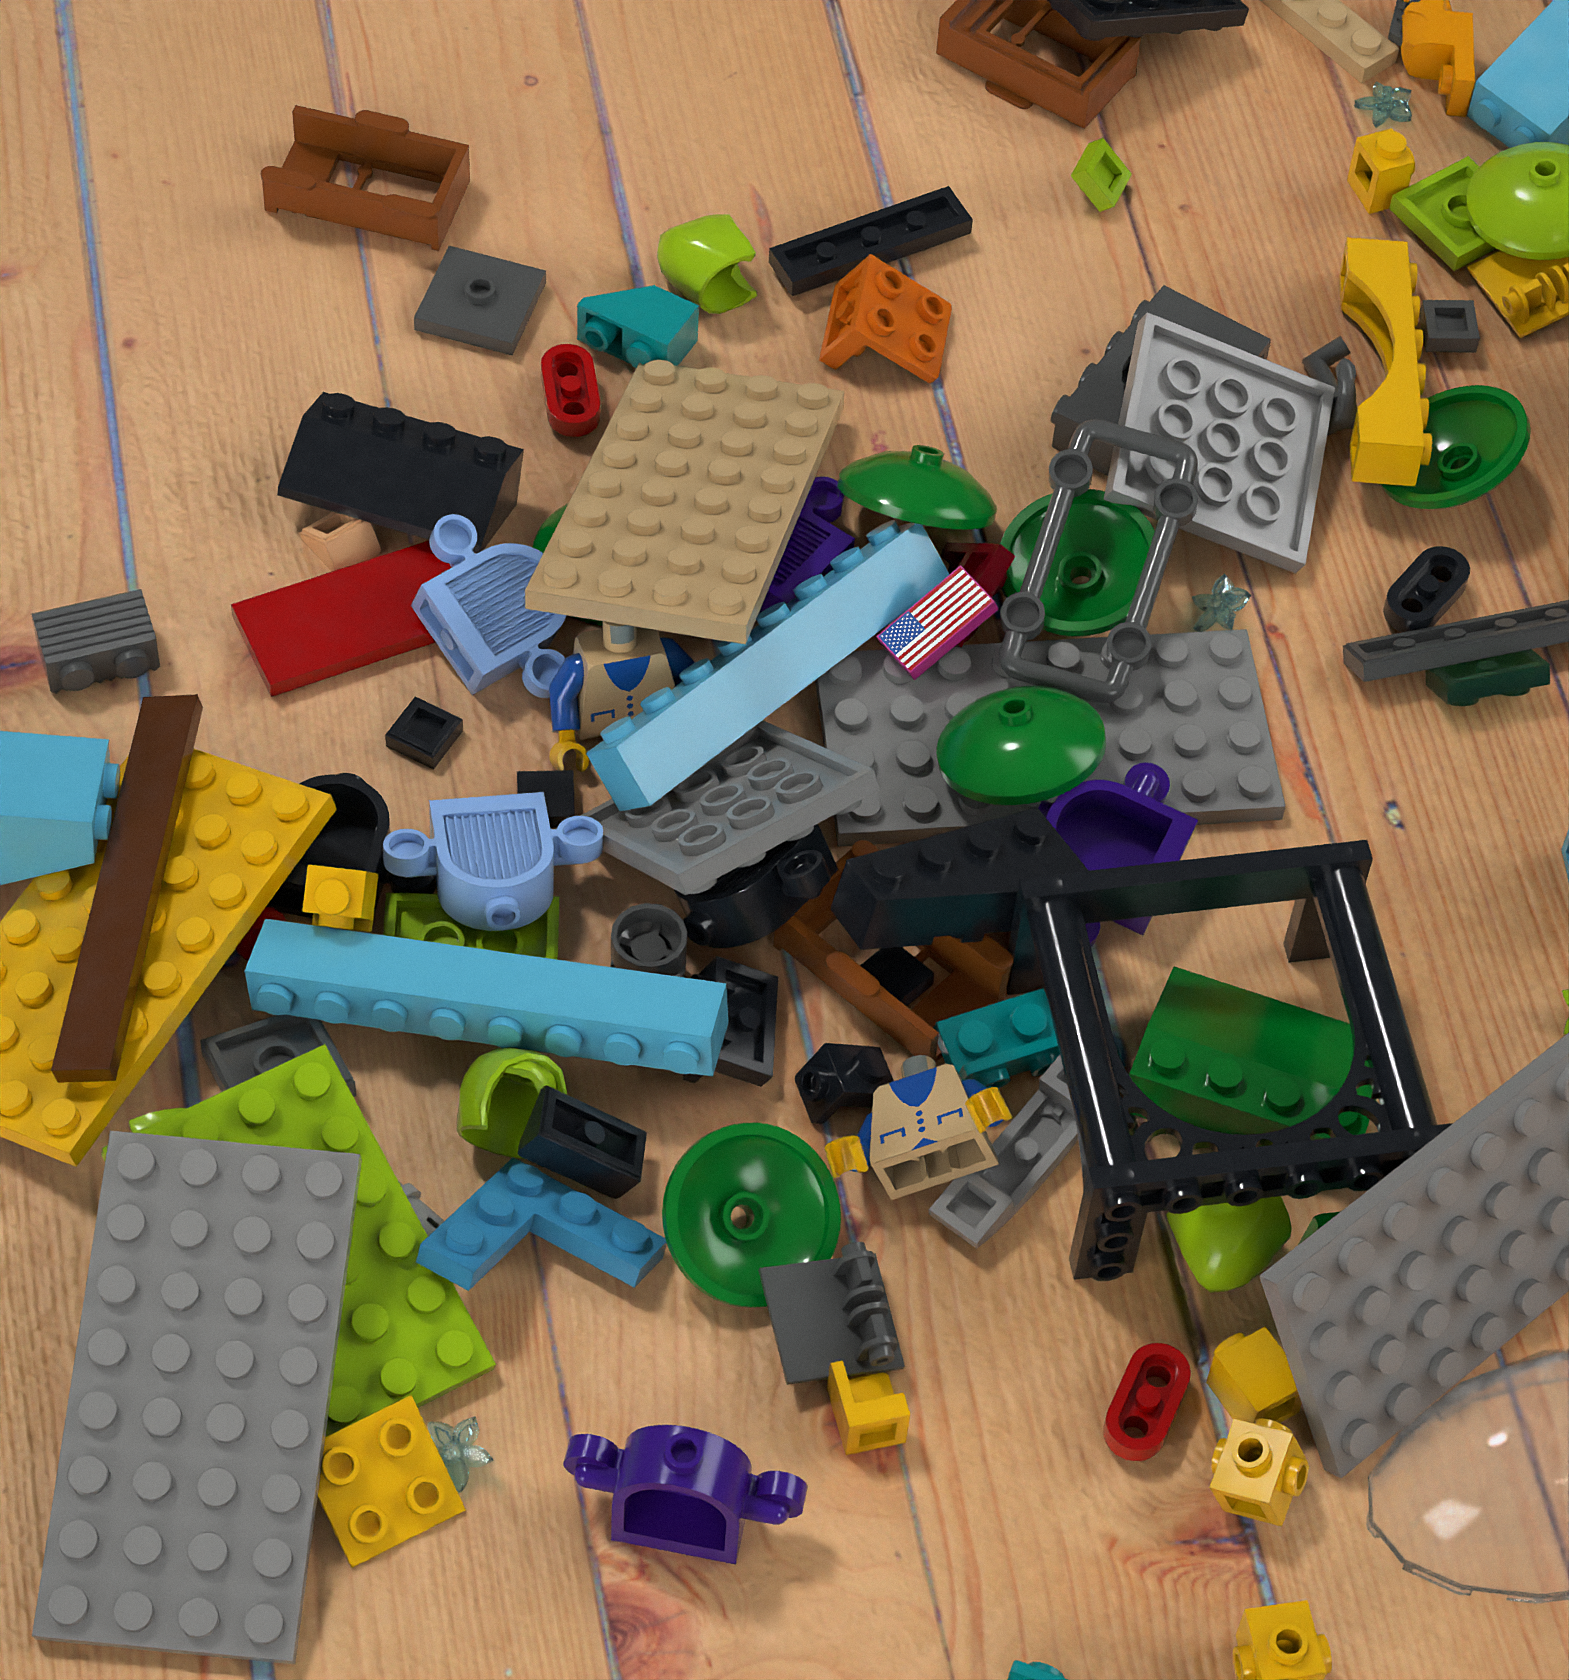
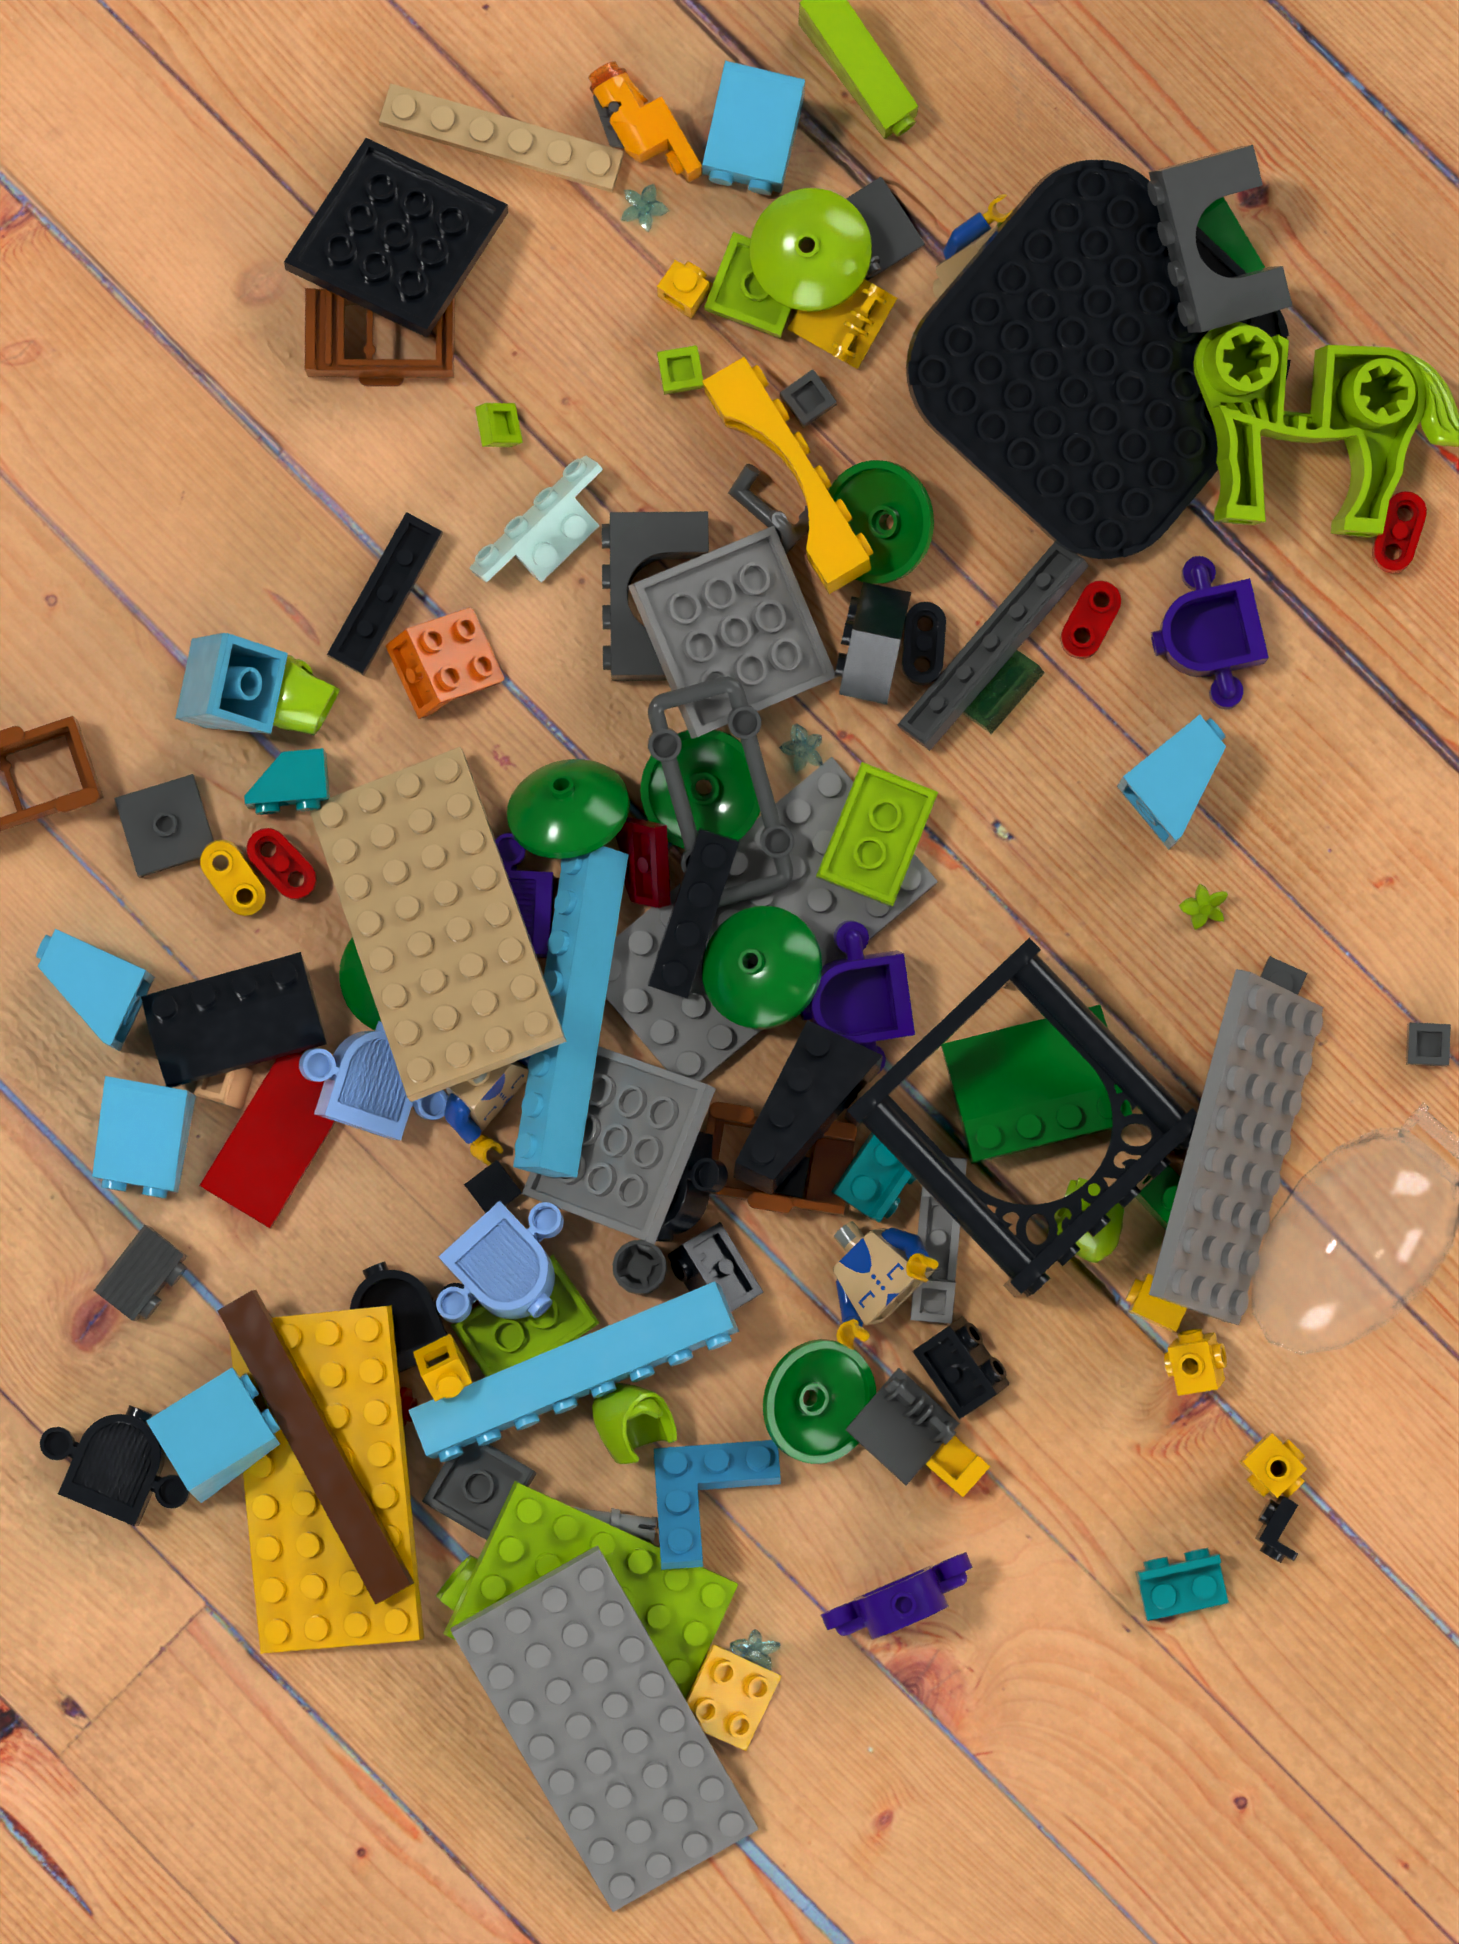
camera: 30 degrees left, 30 degrees up
black tile [385,696,463,770] -> none
black slope [517,1085,647,1199] -> none
black bracket [795,1043,894,1124] -> none
tile [876,565,998,680] -> none
red plate [1103,1343,1191,1461] -> none
none -> medium azure slope [36,929,155,1051]
none -> medium azure slope [92,1076,196,1199]
none -> medium azure slope [175,633,288,734]
none -> yellow plate [200,840,266,916]
none -> light aqua bracket [470,456,603,582]
none -> black plate [648,828,739,999]
none -> lime plate [657,345,704,395]
none -> lime tile [816,762,938,908]
none -> black brick [834,582,911,705]
none -> black bracket [912,1316,1009,1420]

